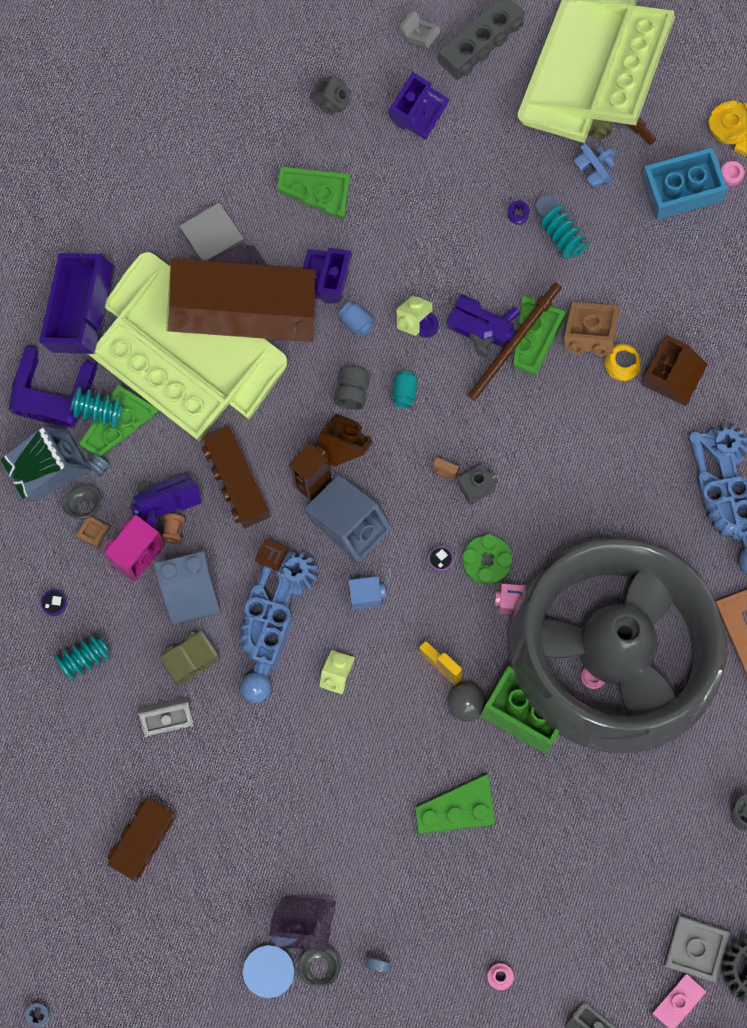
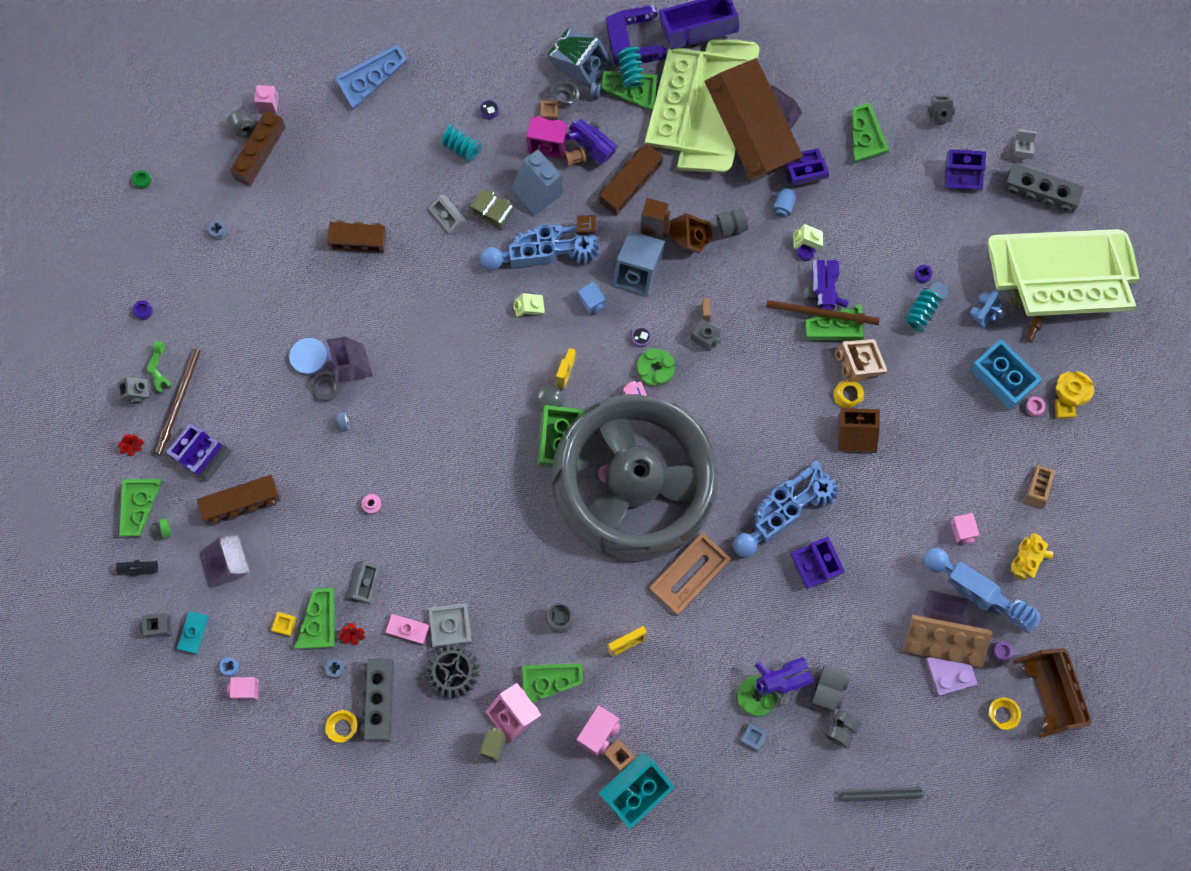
camera: 60 degrees right, 0 degrees up
light grey tile [179,202,244,261] -> none
teal brick [391,371,418,408] -> none
bright green wing [416,774,495,834] -> none

